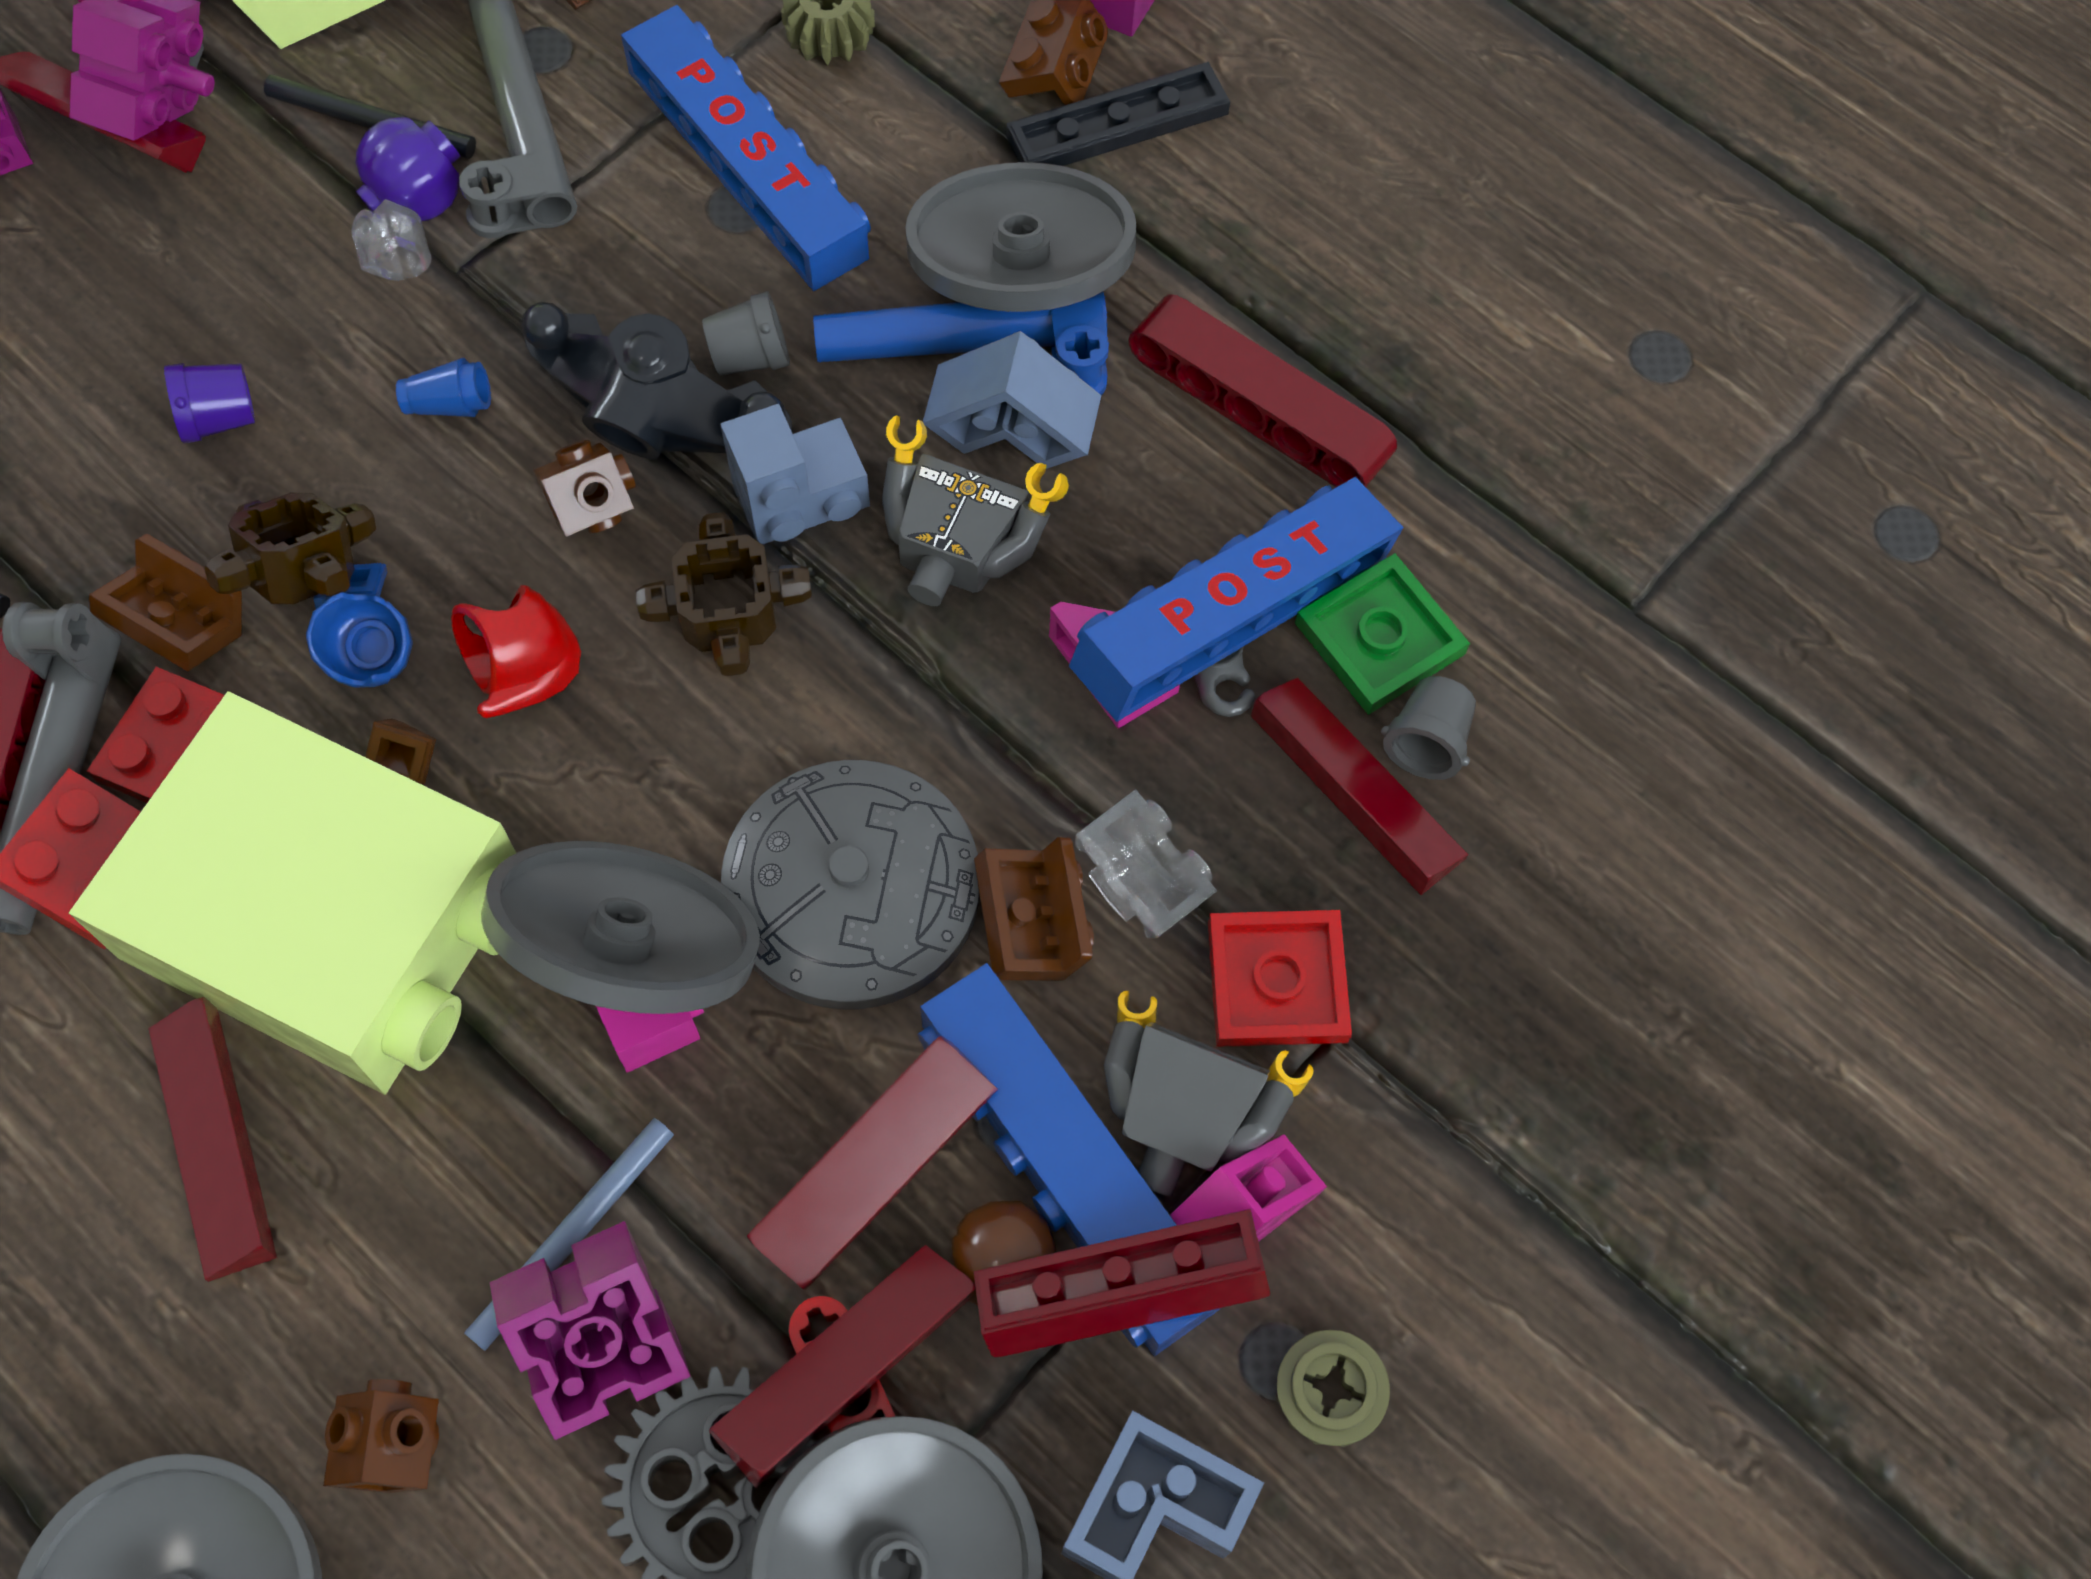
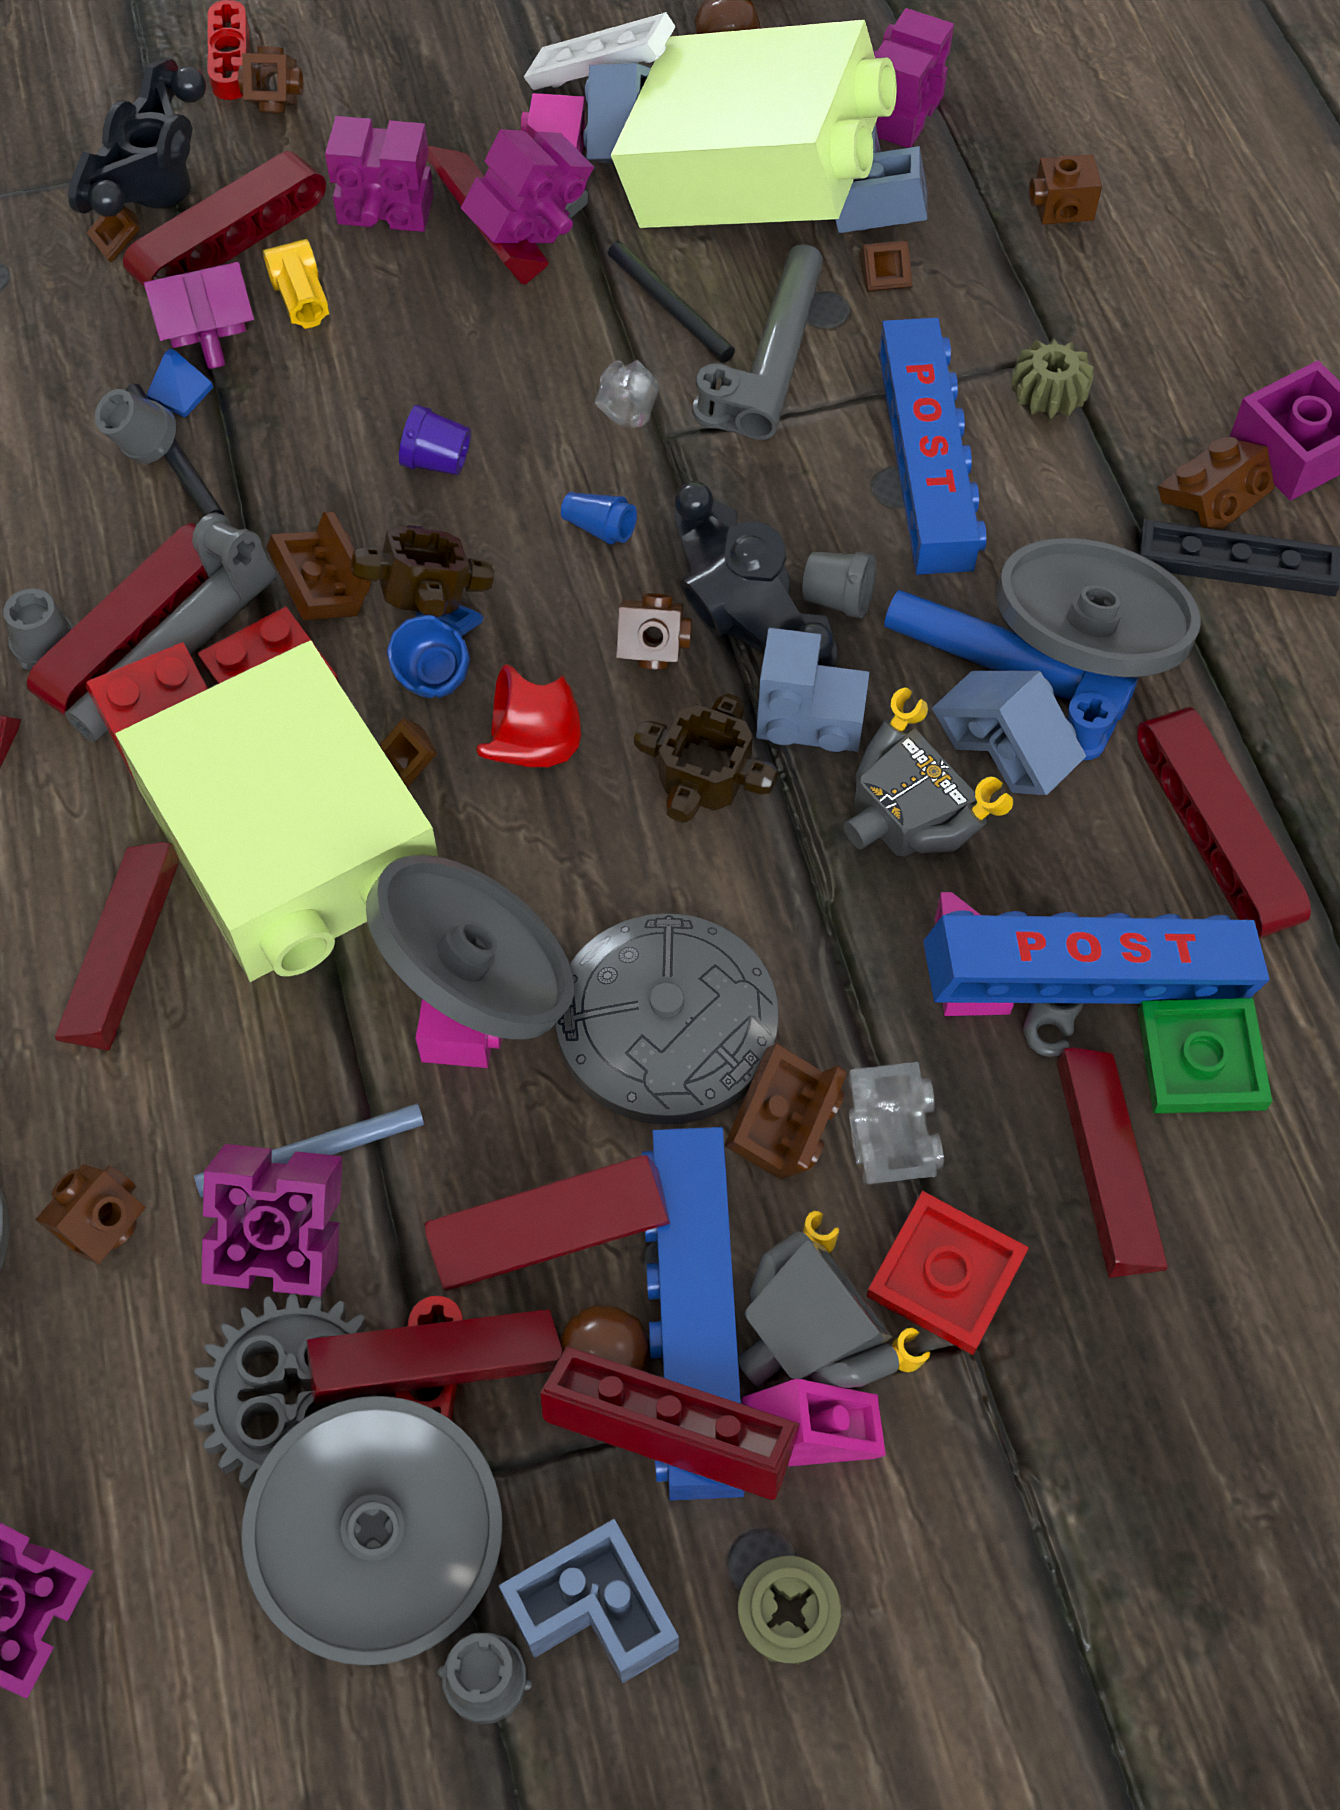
camera: 35 degrees right, 5 degrees down
dark purple plant [355,117,460,222] -> none
dark grey piece [1381,676,1476,780] -> none

